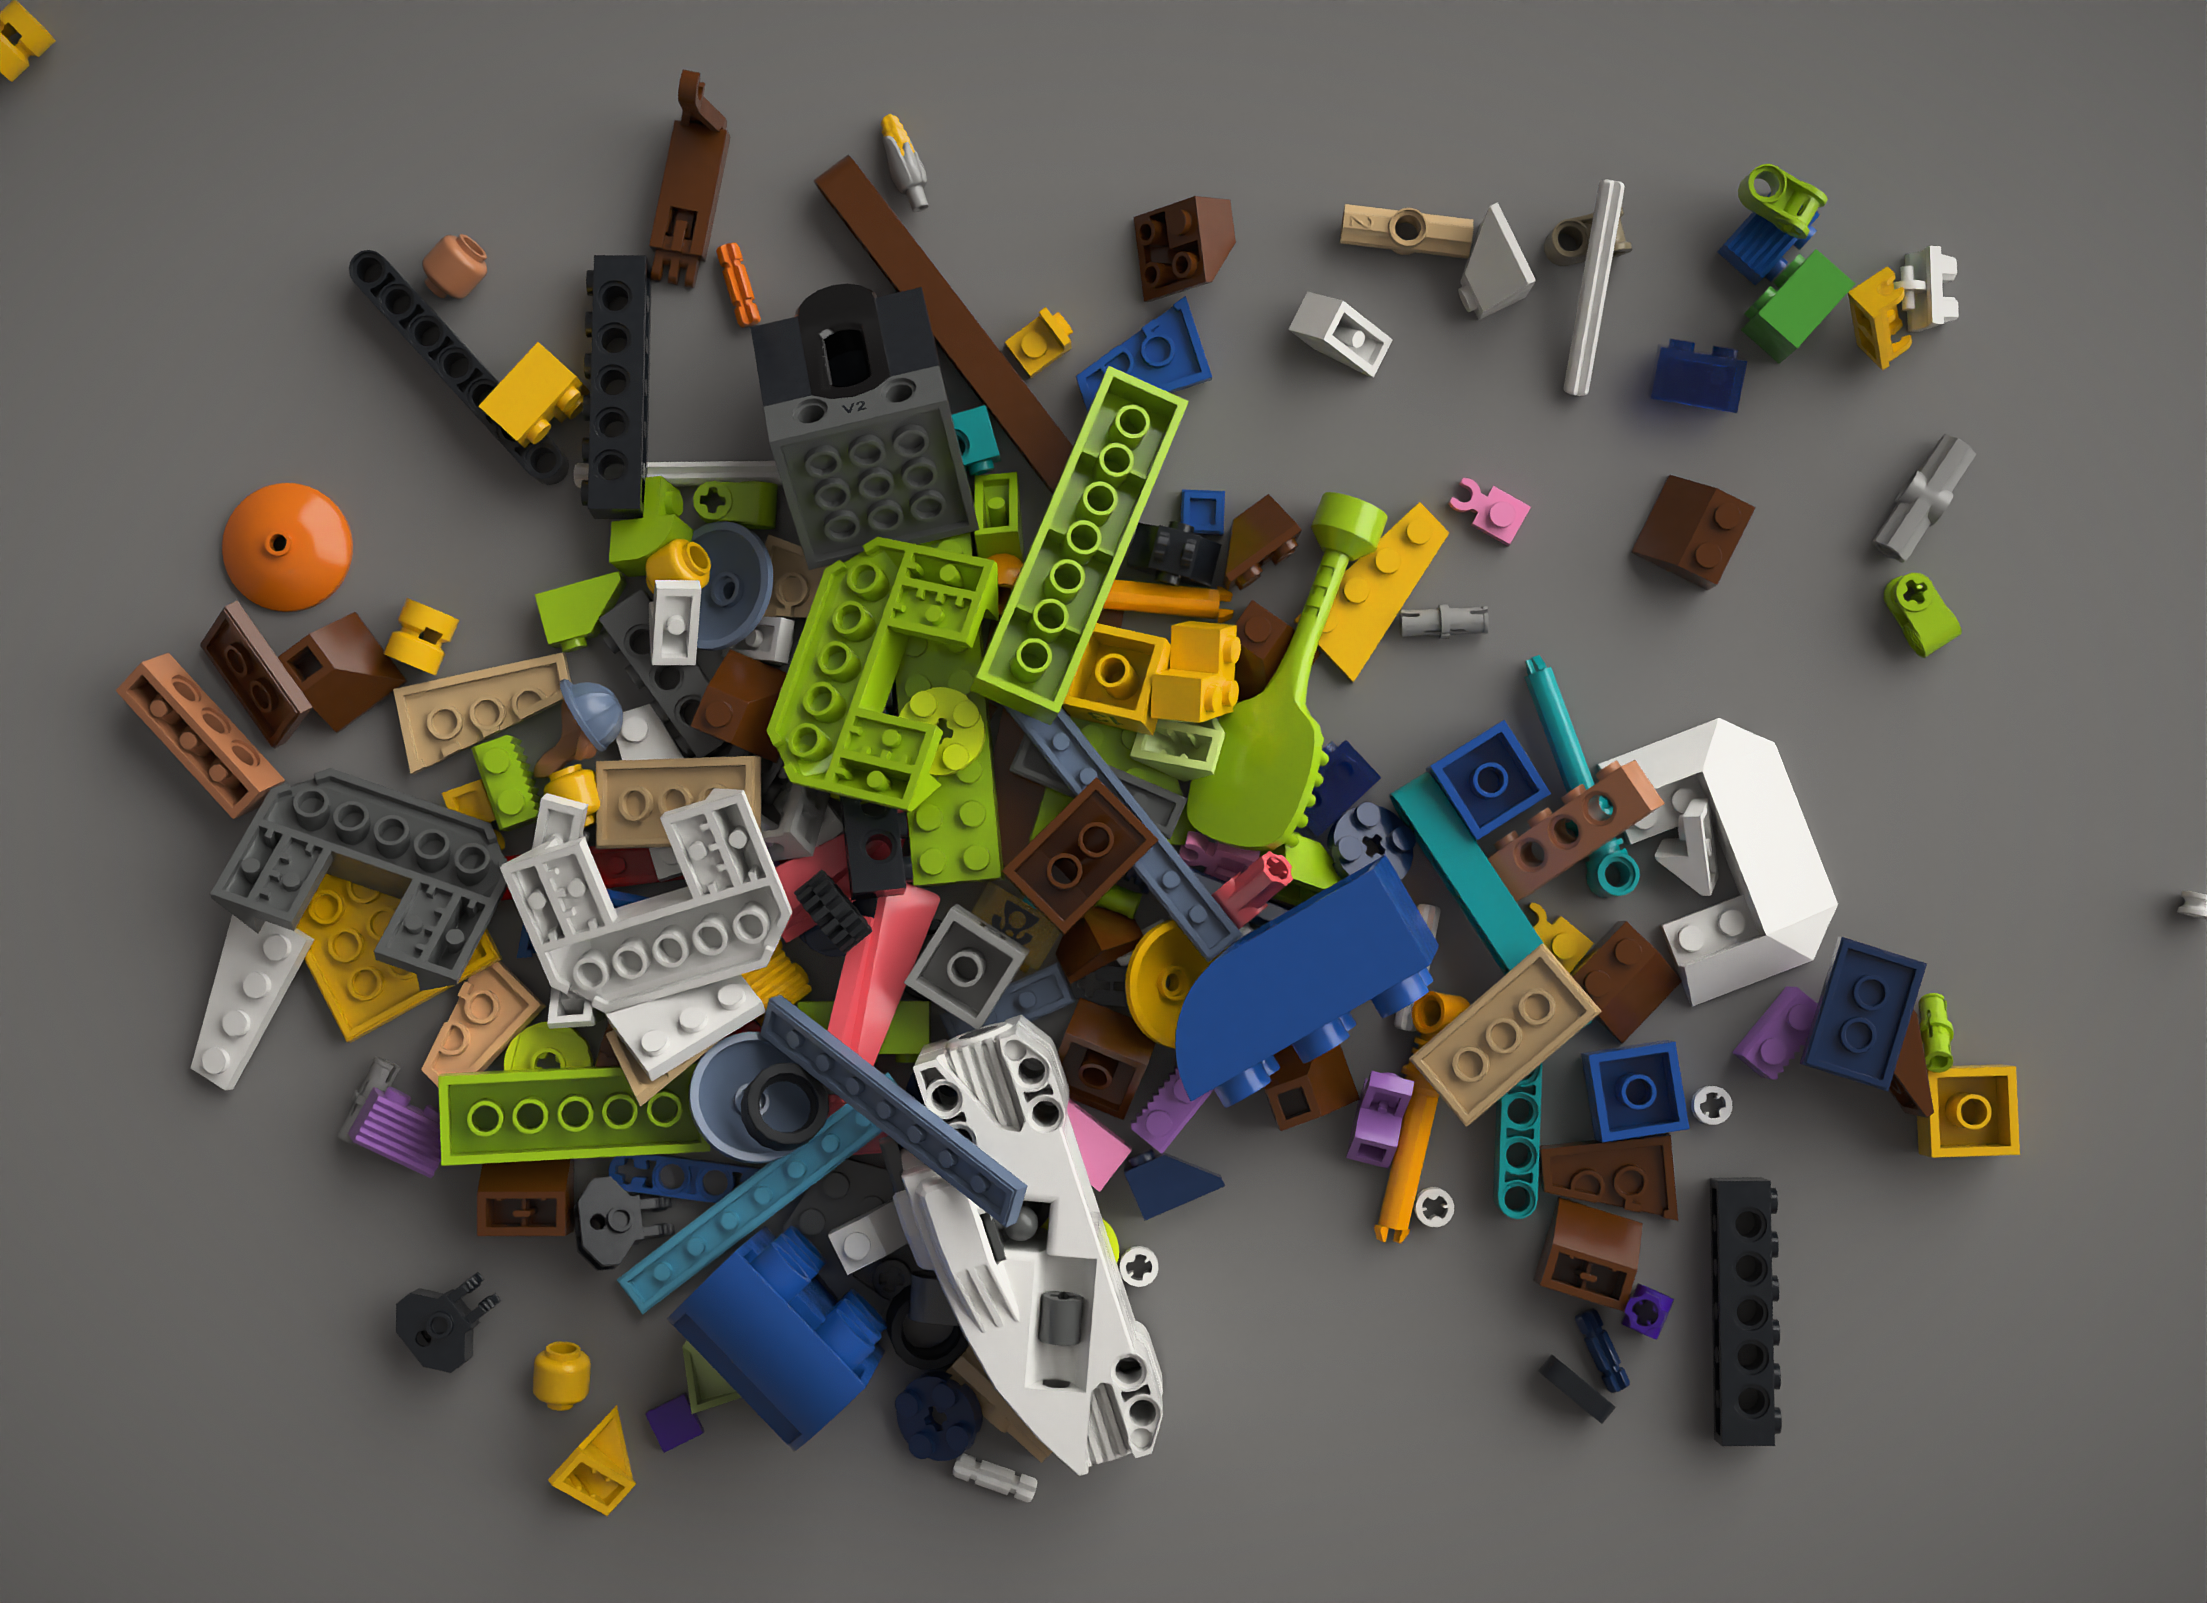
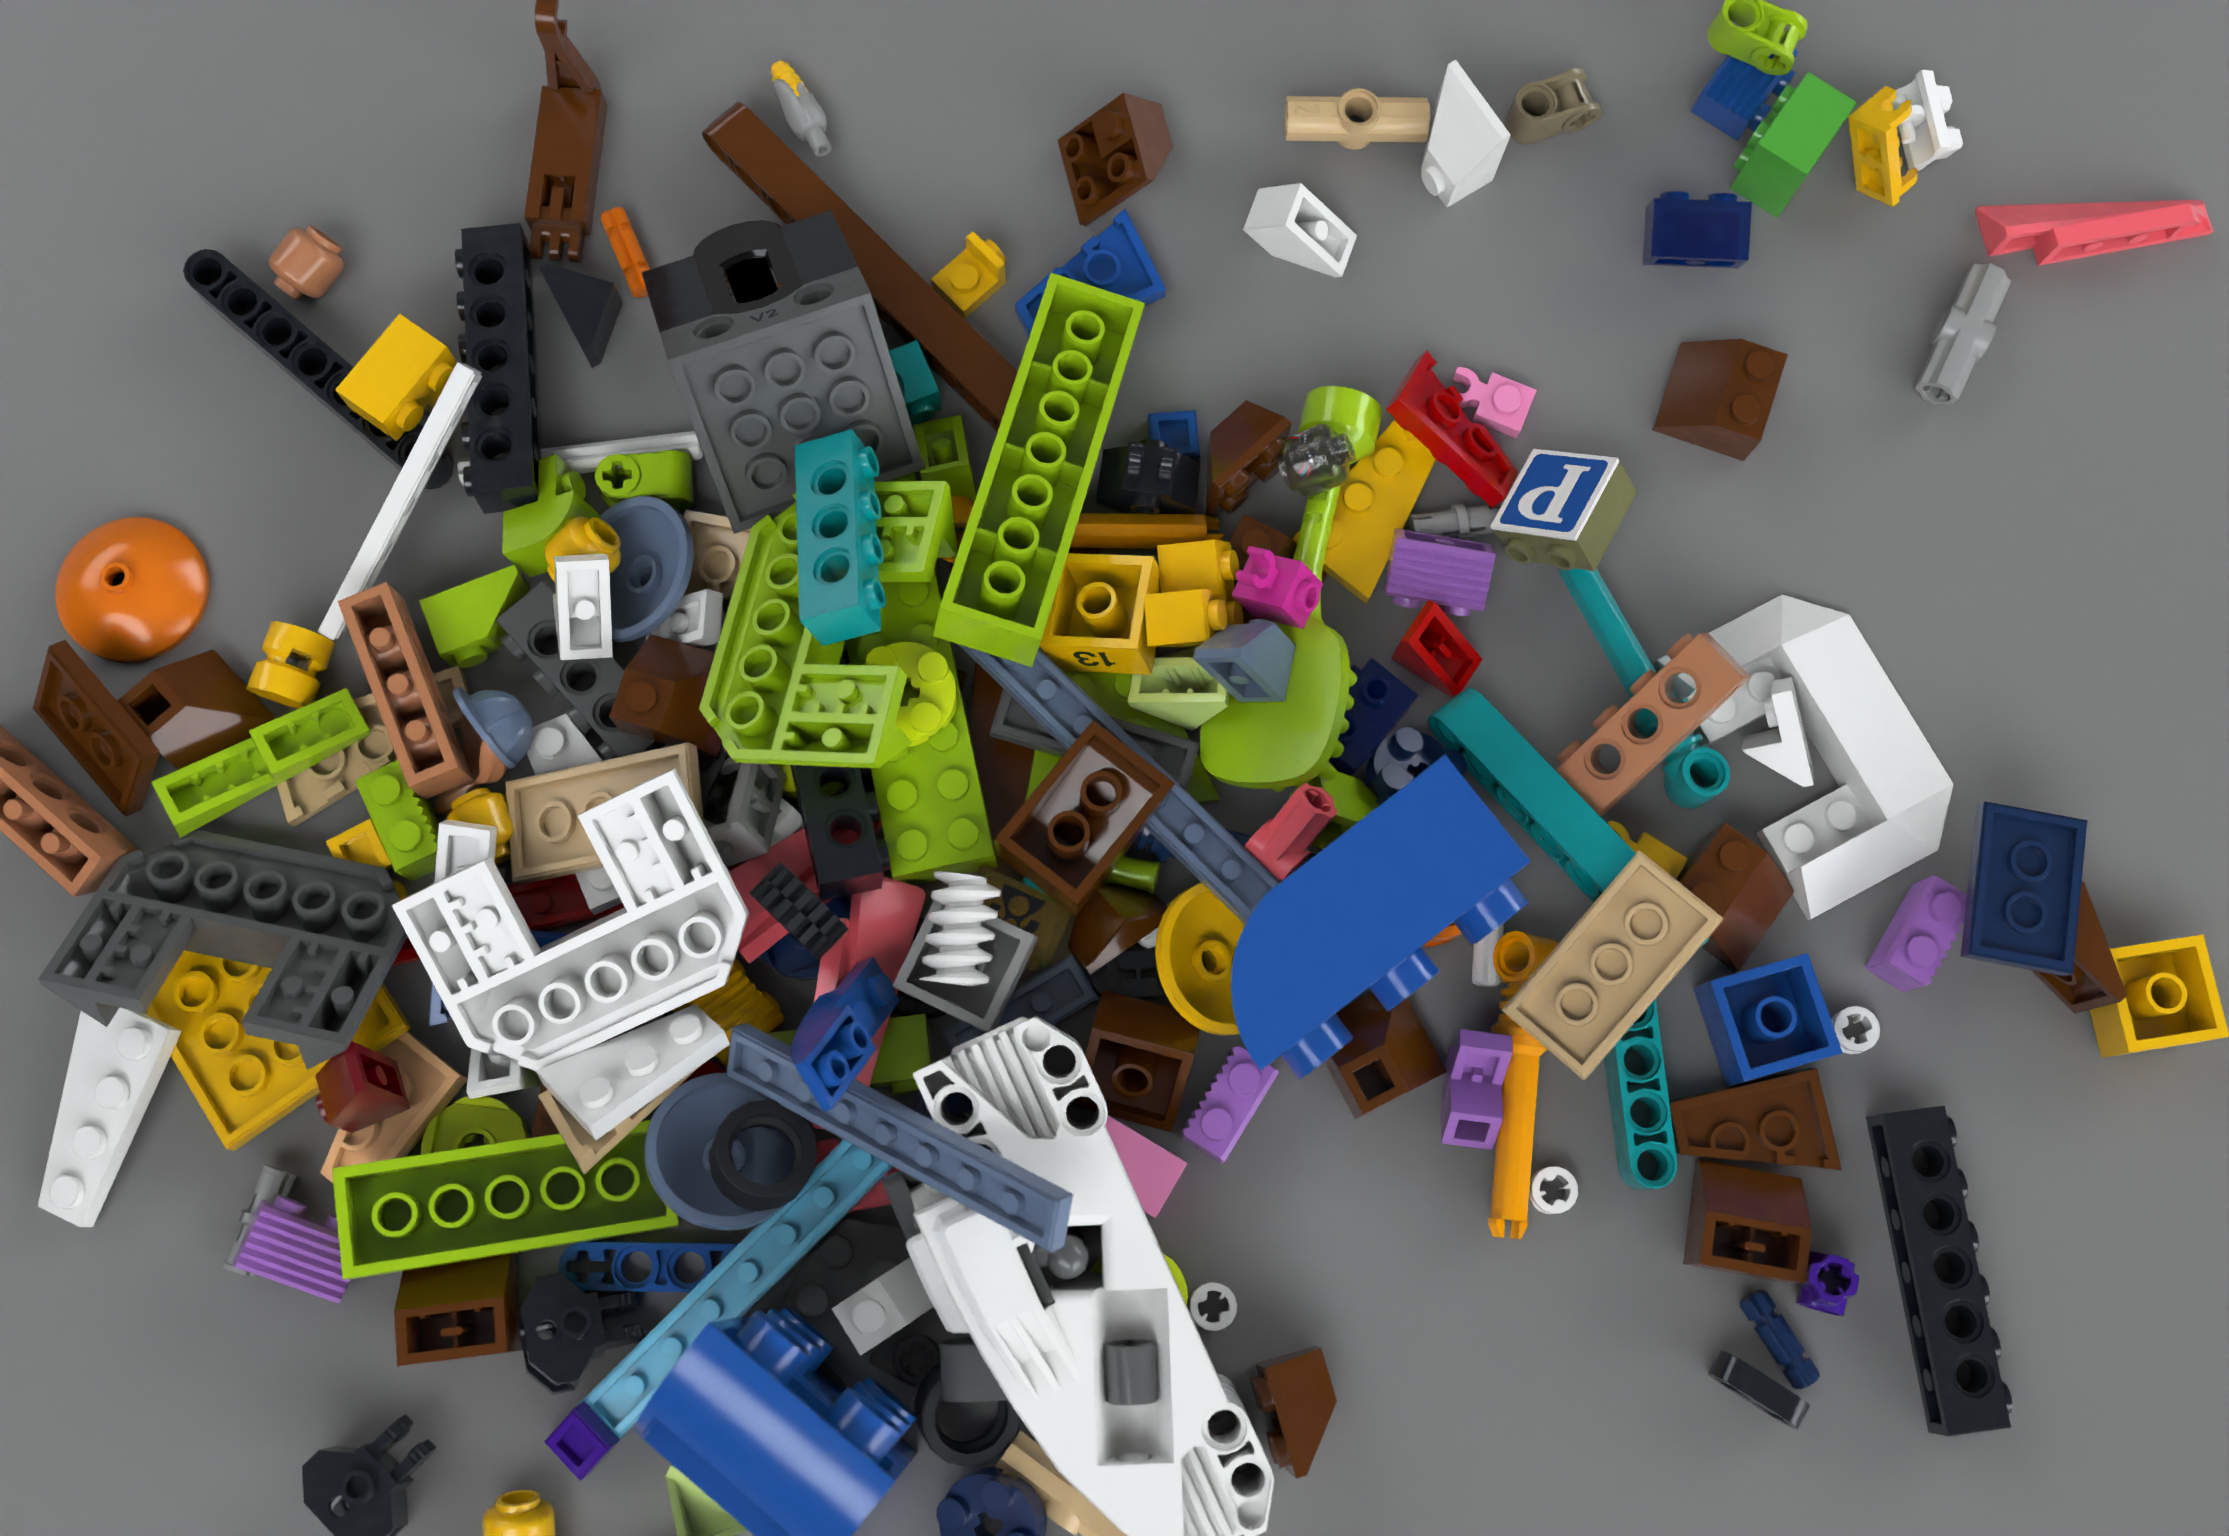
camera: 15 degrees left, 10 degrees down
dark blue slope [1124,1149,1225,1221] -> none
bright pink plate [1179,831,1260,882] -> none
blue brick [1426,720,1551,841] -> none
white axle [1563,179,1625,396] -> none
lime piece [1884,573,1962,658] -> none
lime pin [1918,993,1954,1073] -> none
none -> lime slope [151,688,371,838]
none -> dark red slope [315,1041,410,1133]
none -> white tile [317,362,482,640]
none -> nougat brick [338,582,474,800]
none -> black slope [539,264,623,368]
none -> dark purple tile [544,1401,620,1481]
none -> blue slope [791,957,900,1112]
none -> teal brick [795,429,886,646]
none -> white piece [919,871,1001,987]
none -> sand blue slope [1193,619,1296,702]
none -> dark pink brick [1232,546,1323,629]
none -> reddish brown slope [1250,1346,1337,1479]
none -> clear smoke head [1277,423,1356,497]
none -> medium lavender brick [1383,529,1496,616]
none -> red wing [1386,350,1518,508]
none -> red slope [1391,600,1483,698]
none -> piece [1490,449,1637,571]
none -> coral wedge [1975,200,2213,266]

